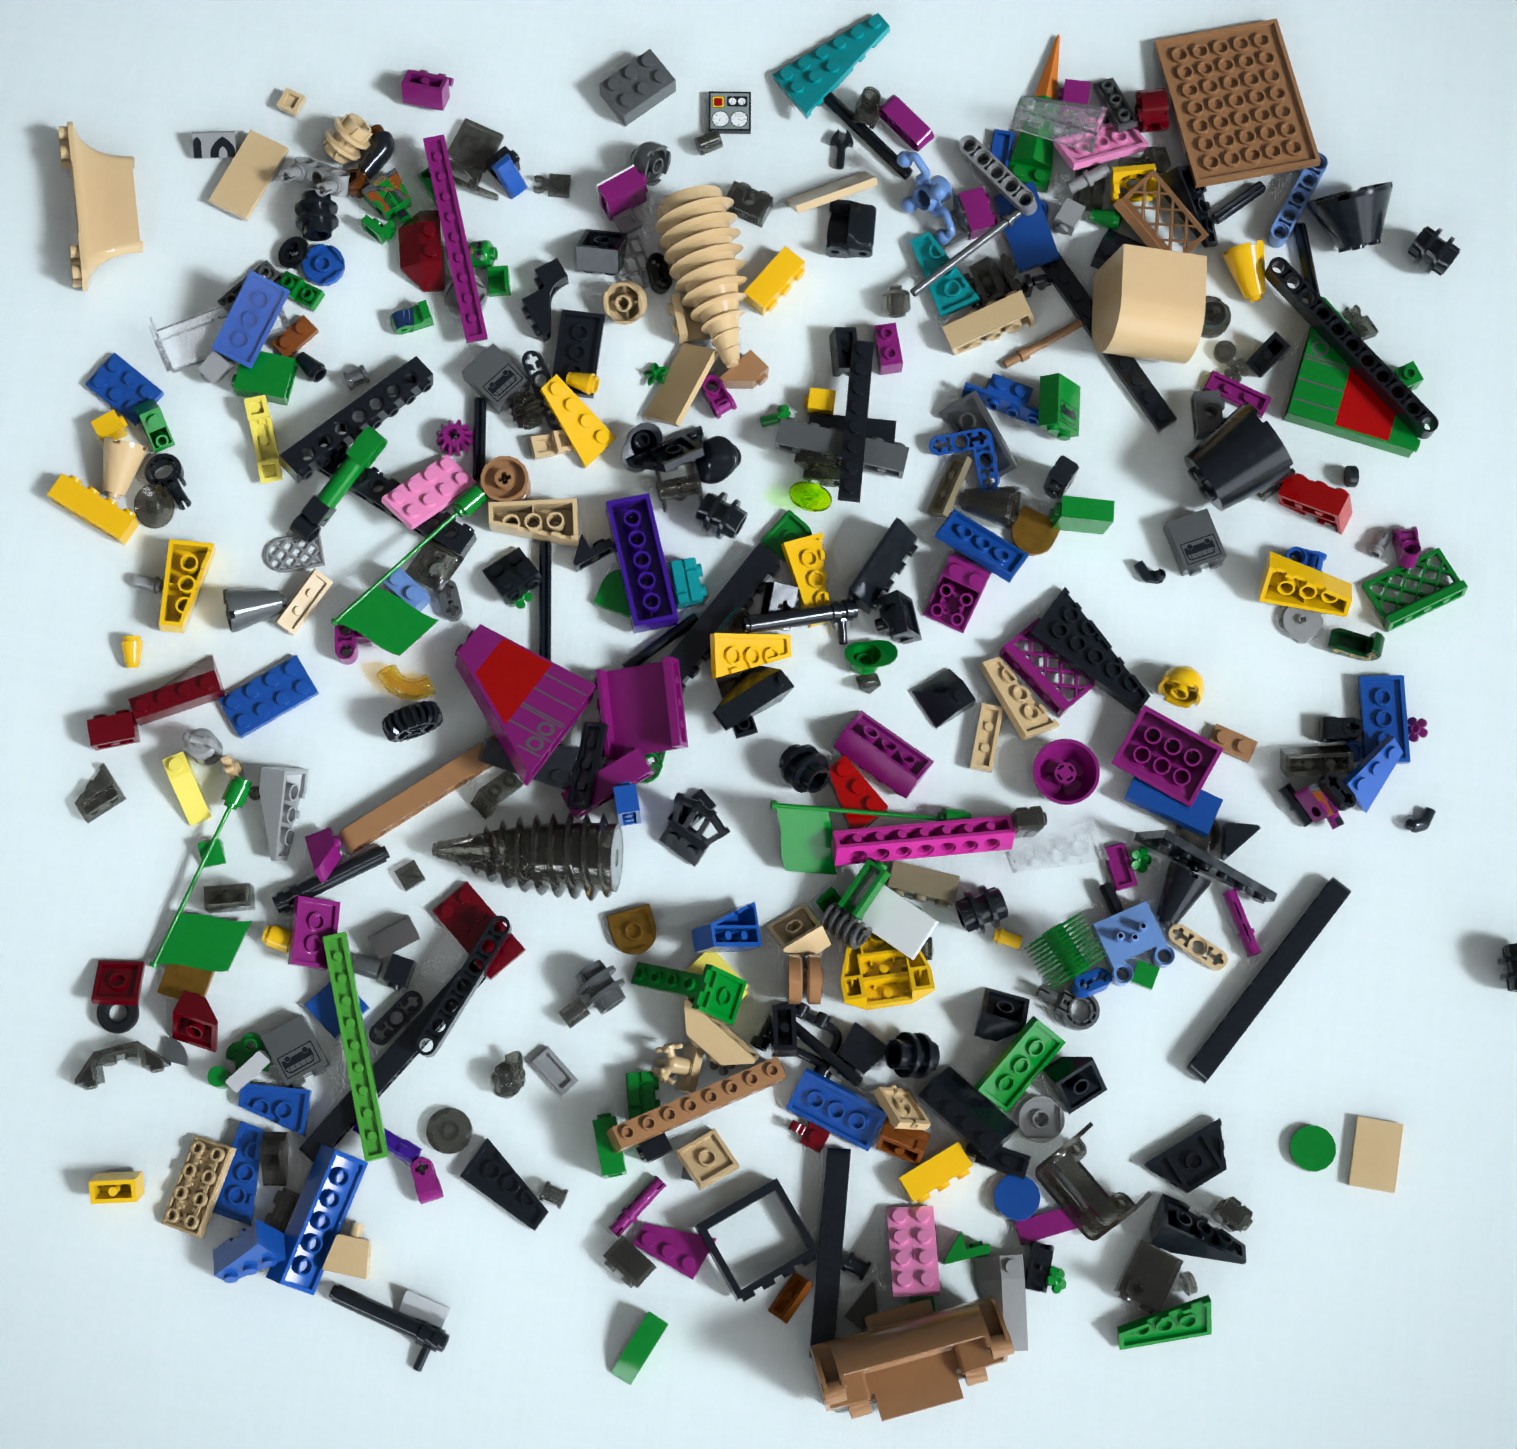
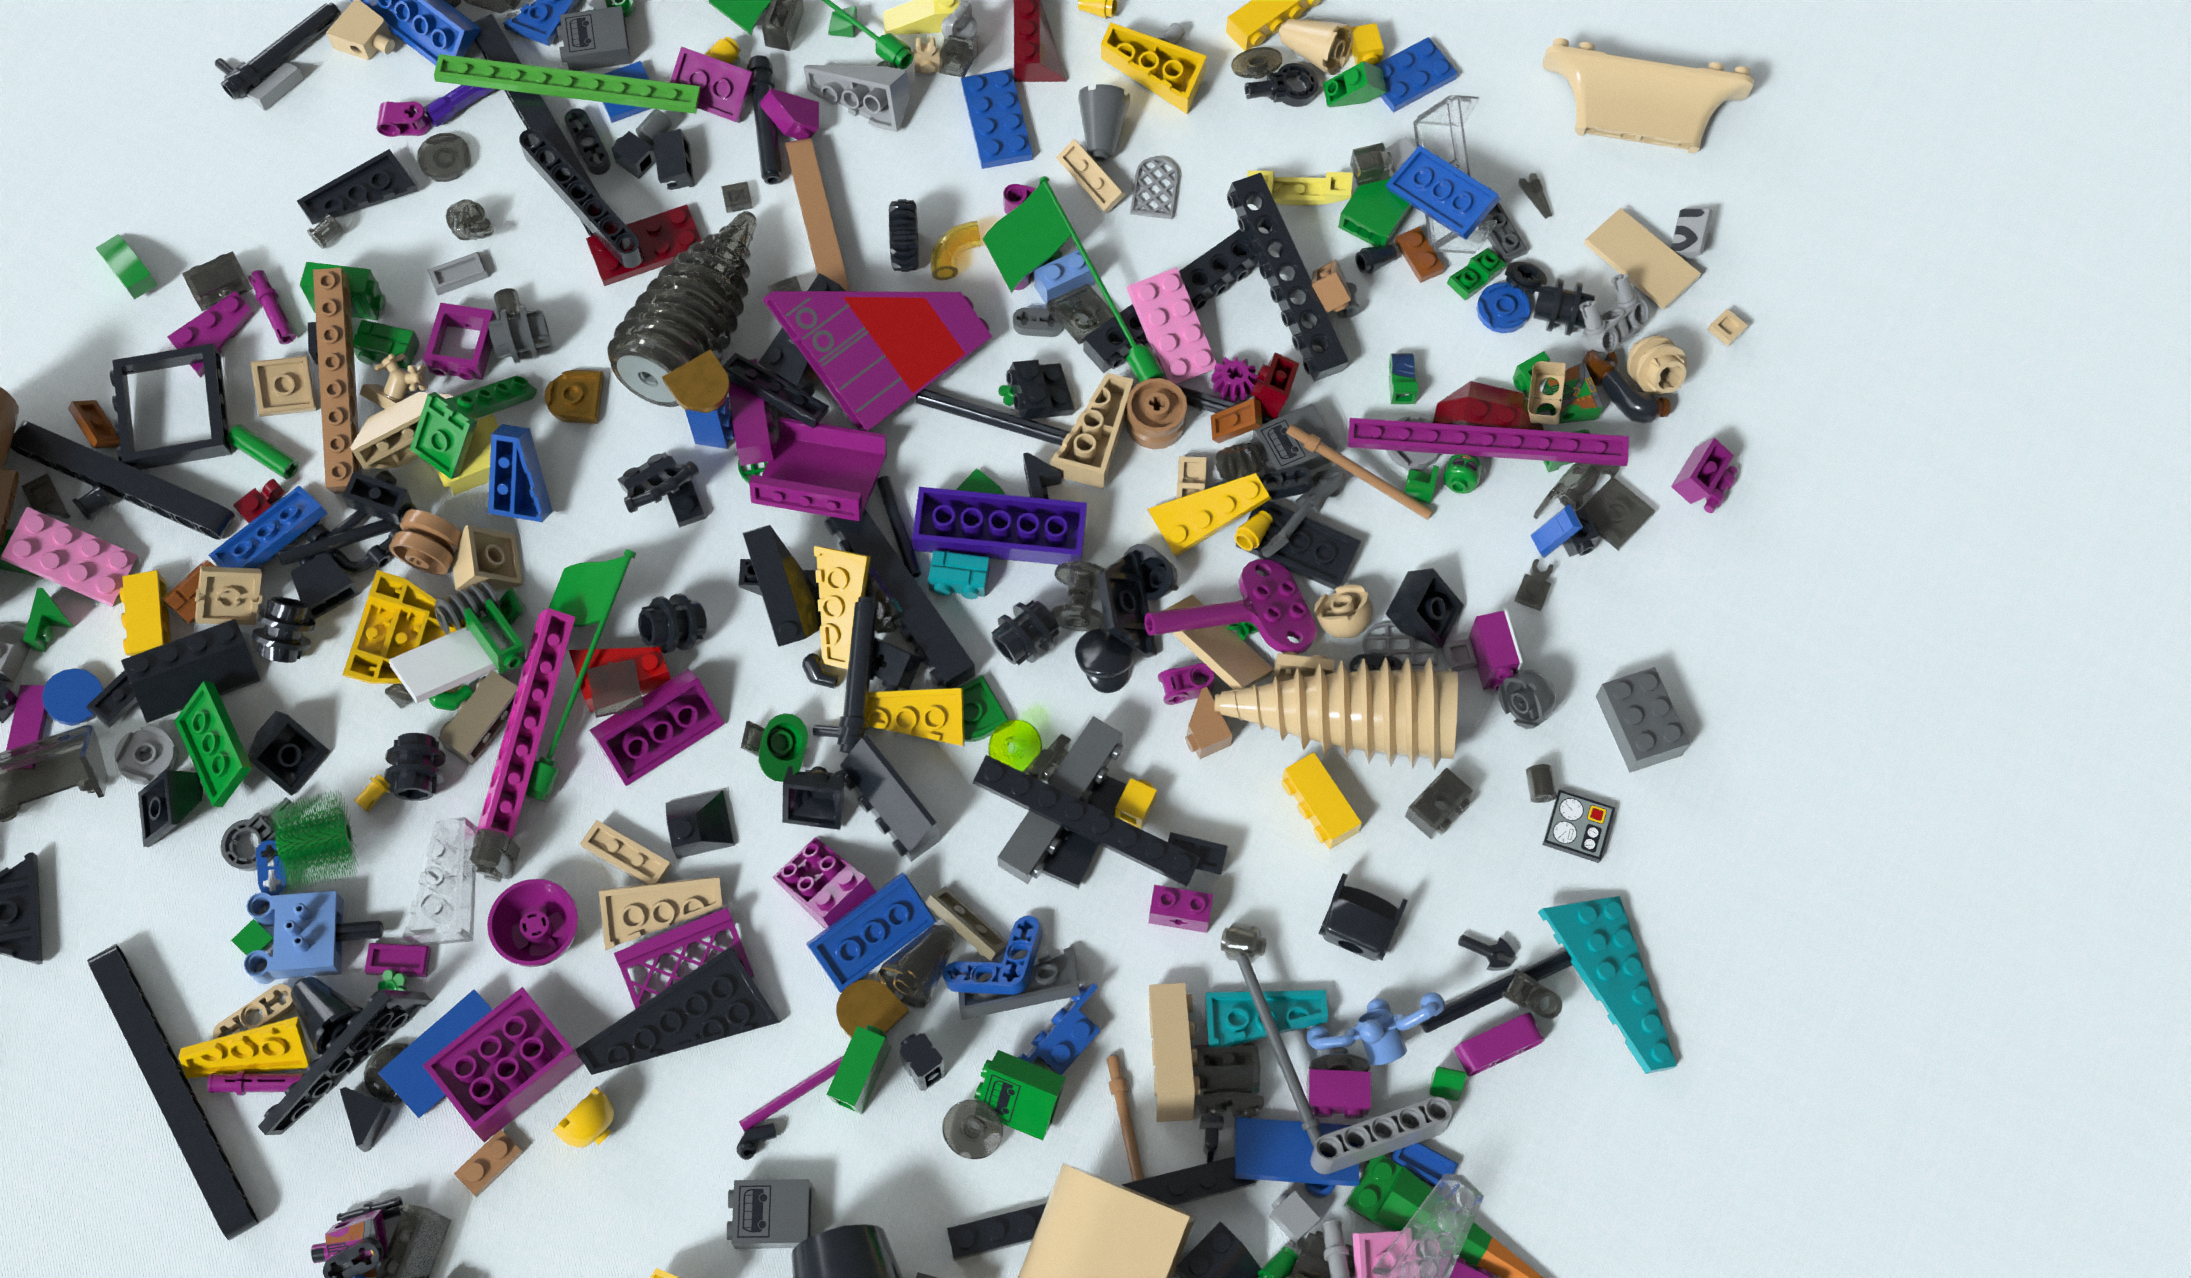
camera: 110 degrees right, 10 degrees down
green piece [290,426,388,544] -> none
black arch [521,258,569,342] -> none
green arm [760,405,791,427] -> none
tan tile [786,171,878,213] -> none
none -> yellow wing [179,1016,312,1078]
none -> green piece [227,424,299,479]
none -> magenta window [424,303,497,380]
none -> clear smoke piece [587,659,644,718]
none -> pearl gold tile [662,349,730,413]
none -> magenta piece [739,1055,844,1132]
none -> black arm [802,653,838,689]
none -> clear smoke panel [939,35,974,78]
none -> clear smoke dish [942,1100,1003,1159]
none -> magenta piece [1145,559,1317,654]
none -> dark orange plate [1211,398,1262,443]
none -> dark red brick [1251,352,1300,419]
none -> dark grey piece [1261,470,1347,558]
none -> medium nougat bar [1286,423,1433,520]
none -> medium nougat slope [1312,259,1351,313]
none -> clear smoke brick [1350,143,1393,186]
none -> green slope [1429,1066,1467,1101]
none -> clear smoke piece [1518,173,1552,219]
none -> tan piece [1528,361,1566,425]

